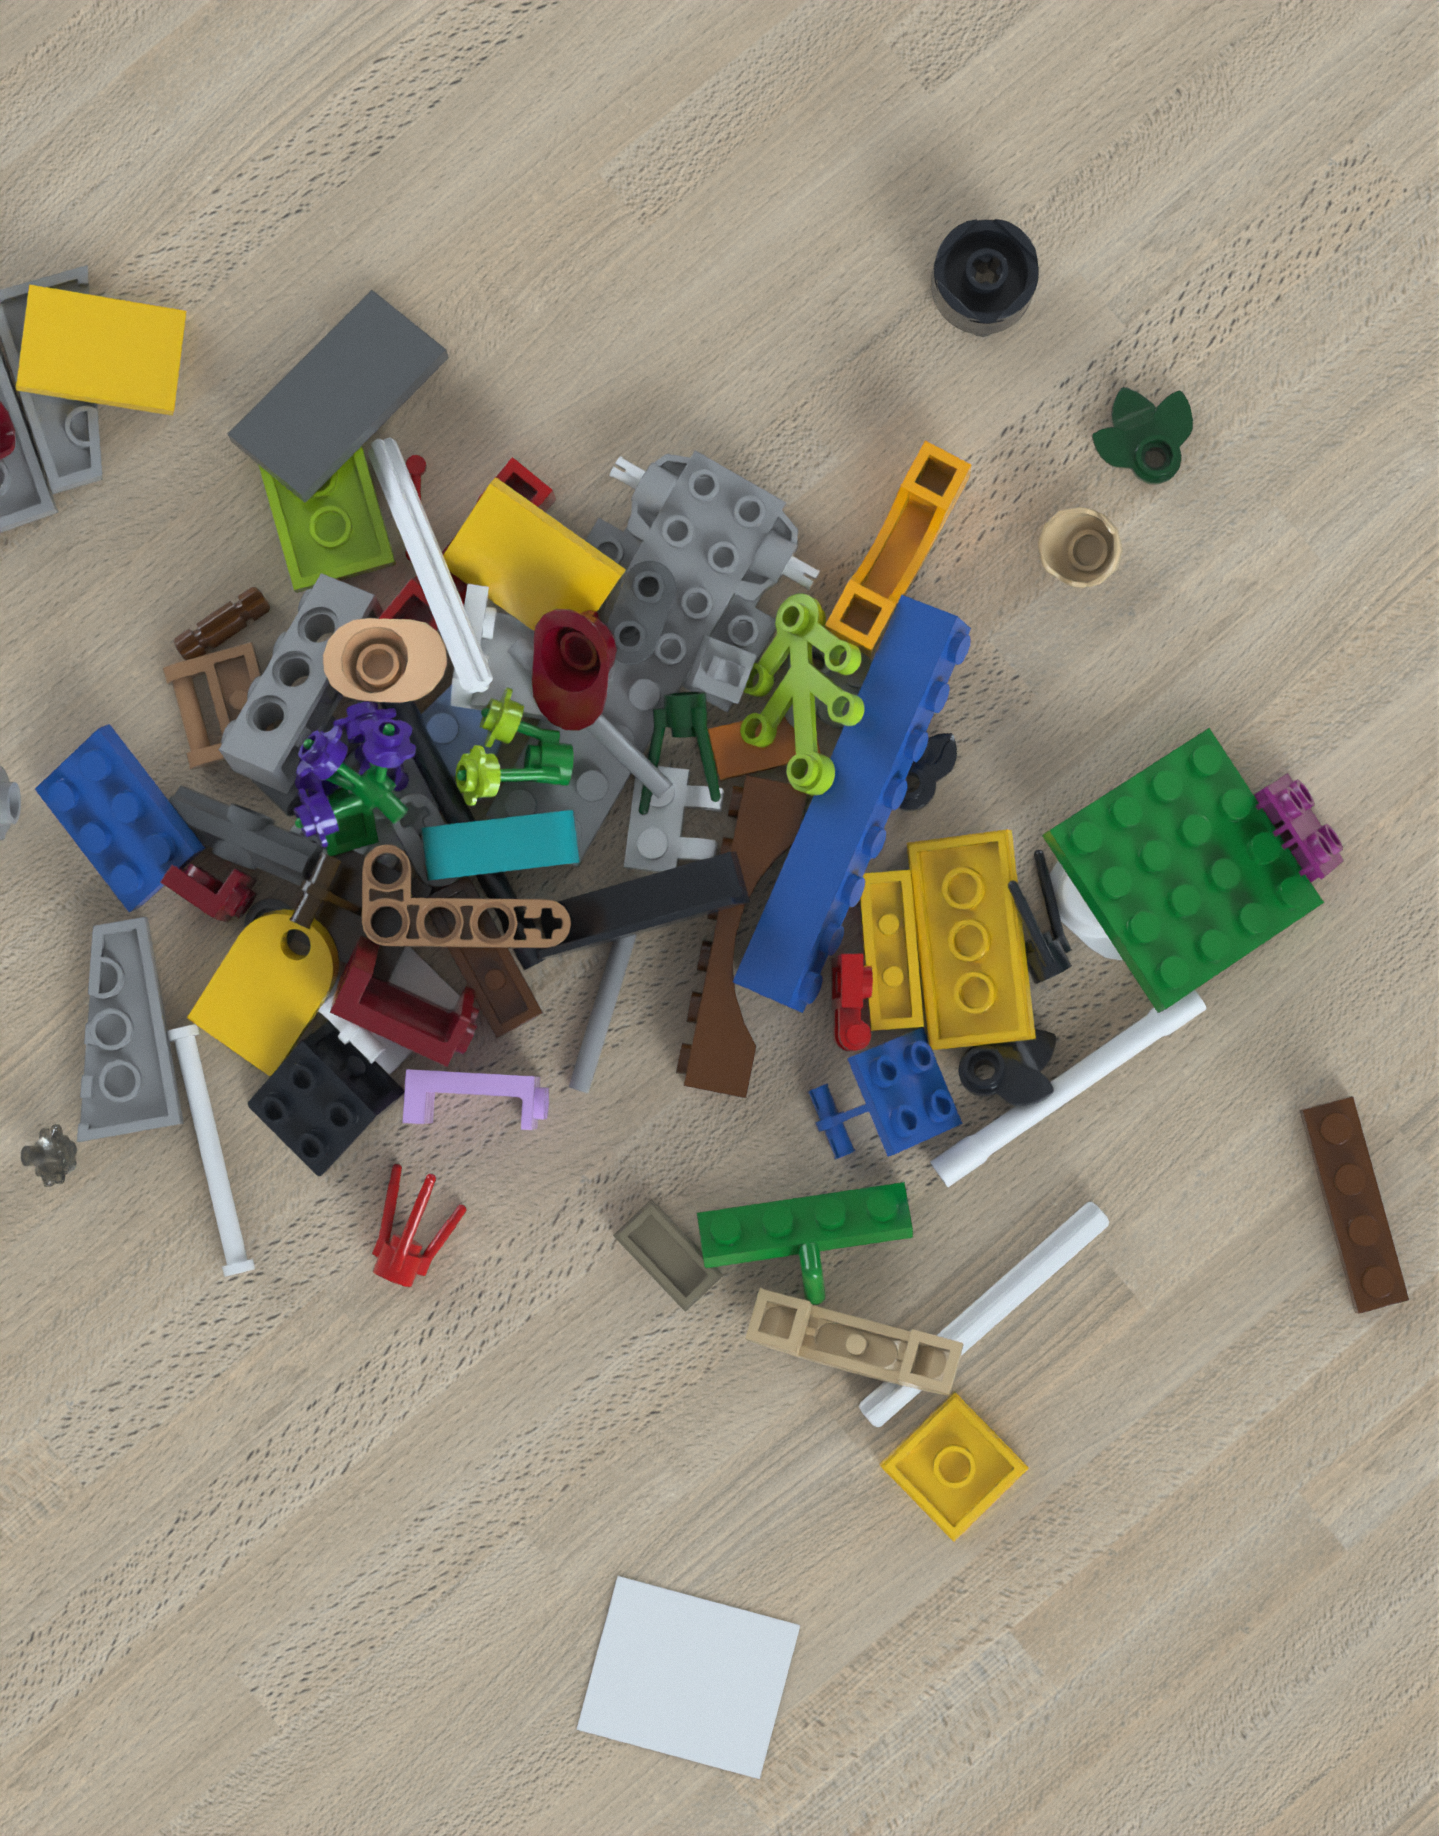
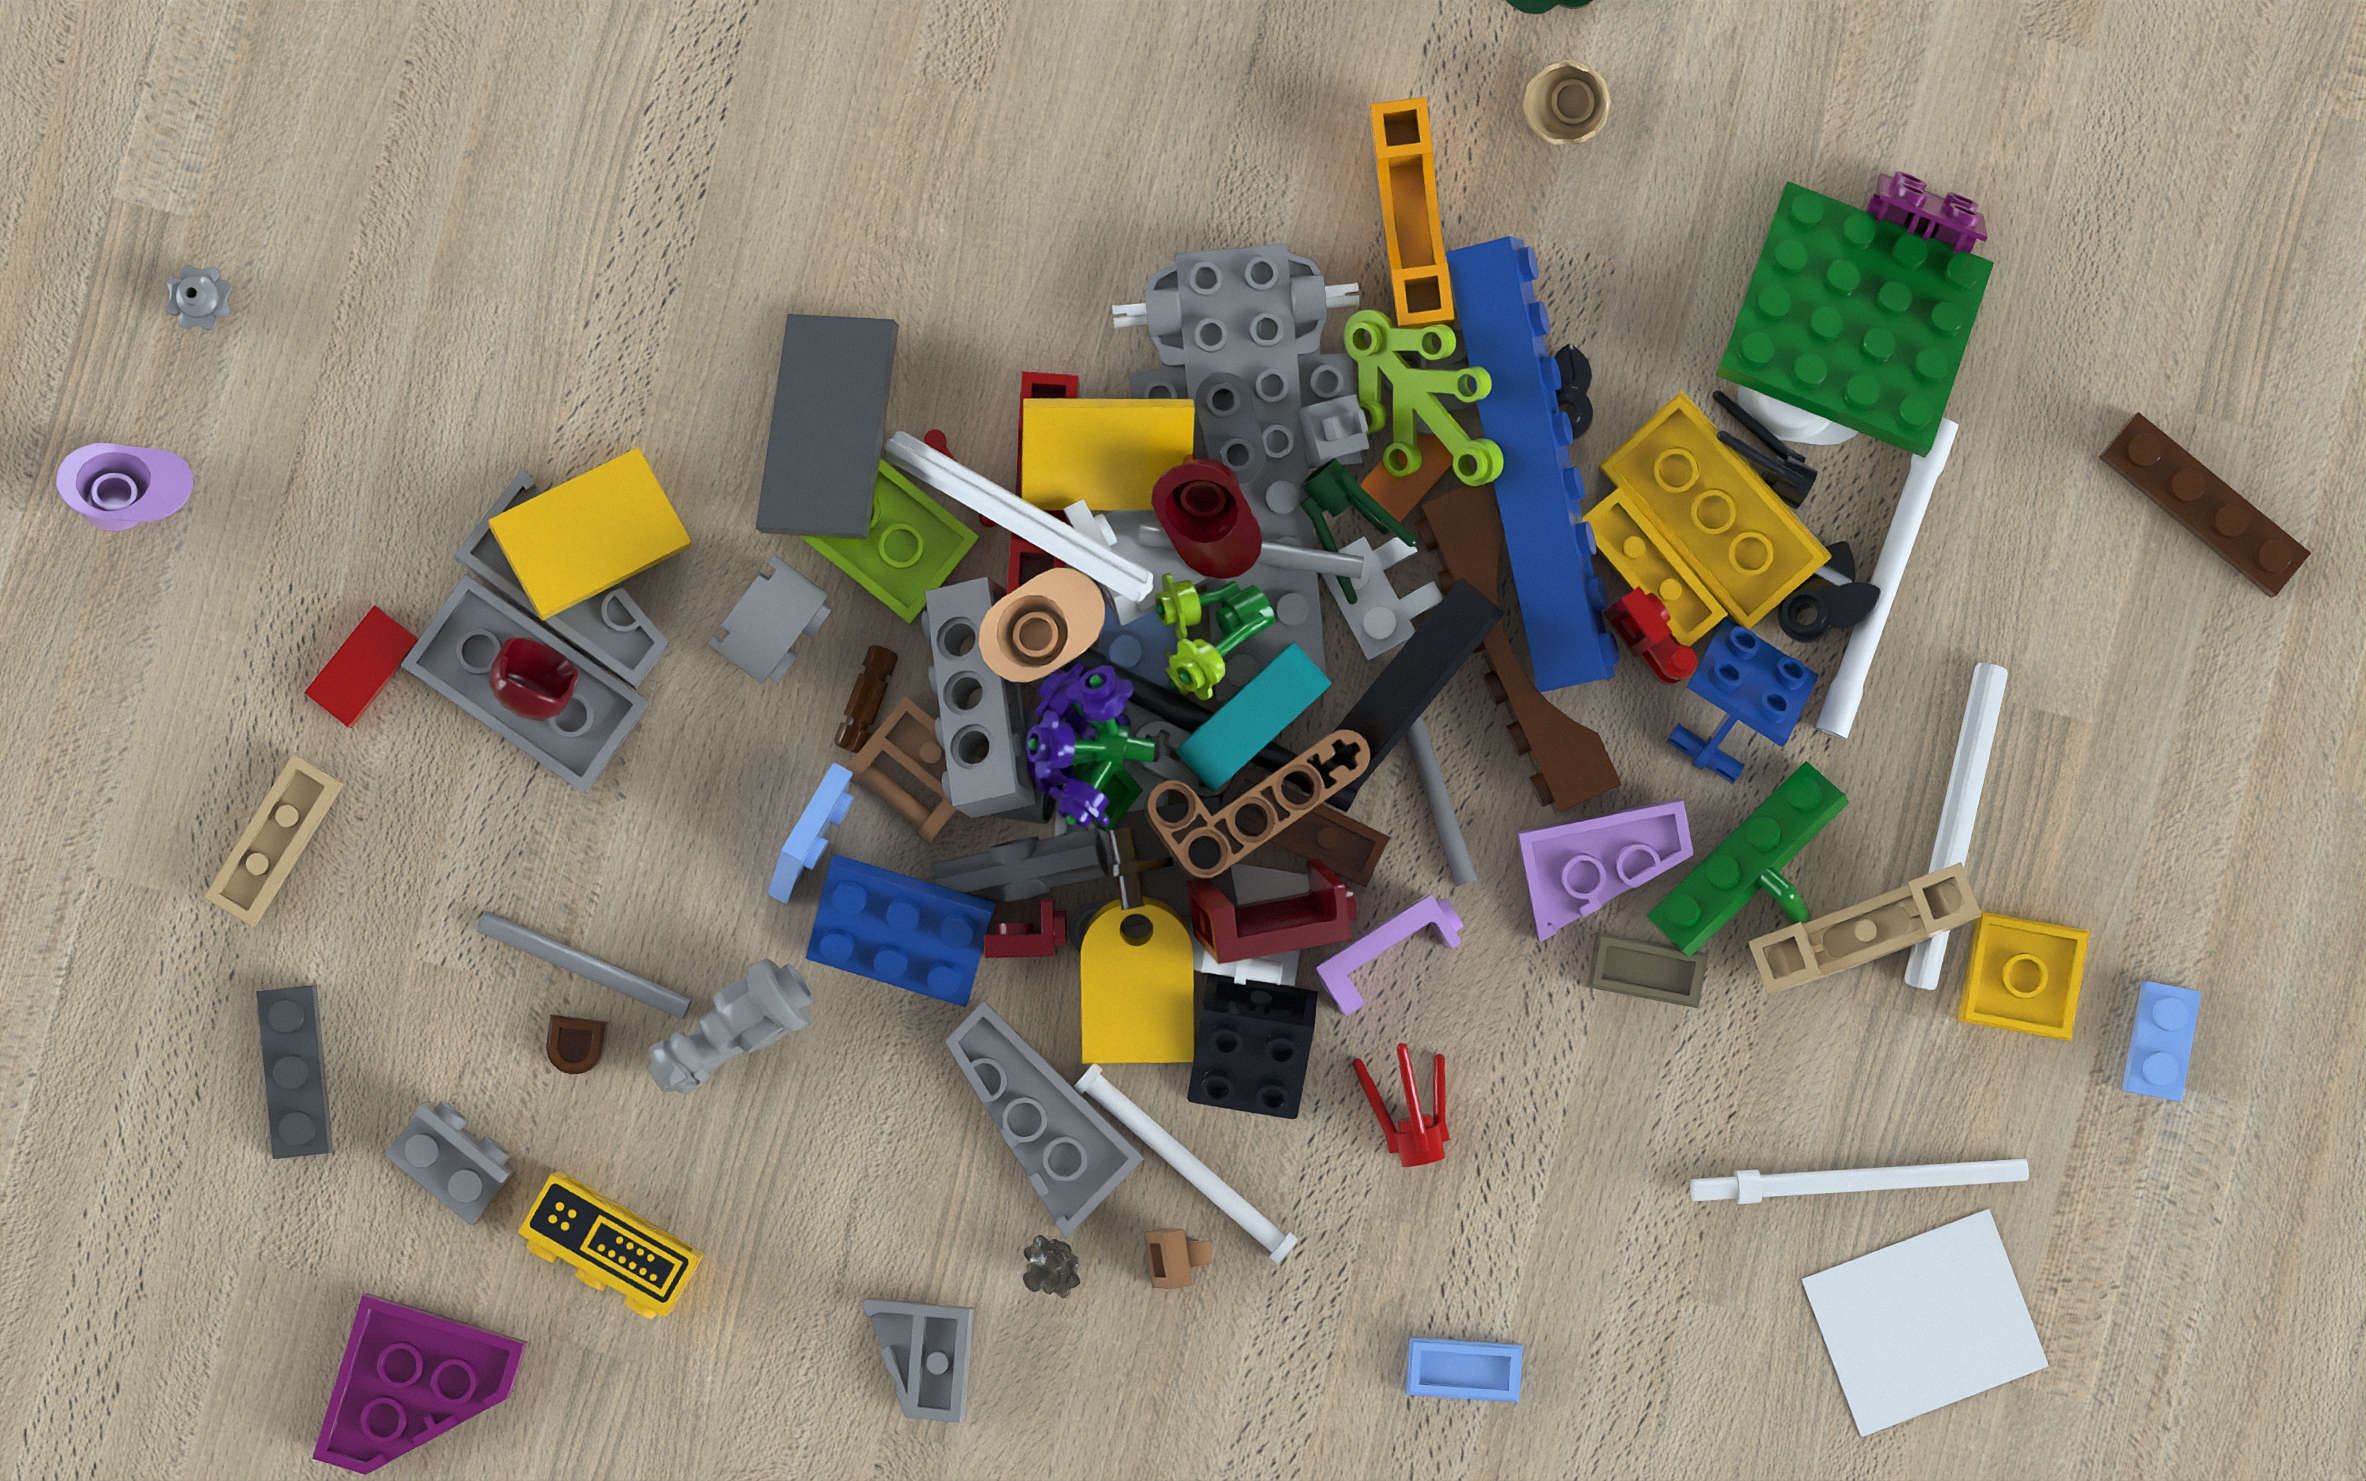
camera: 45 degrees left, 0 degrees up
none -> light grey brick [707,554,831,684]
none -> light blue wing [768,762,854,905]
none -> medium nougat tile [1144,1228,1213,1289]
none -> light blue tile [1406,1336,1523,1402]
none -> lavender wing [1516,798,1694,943]
none -> white bar [1690,1159,2029,1204]
none -> light blue plate [2121,981,2202,1102]

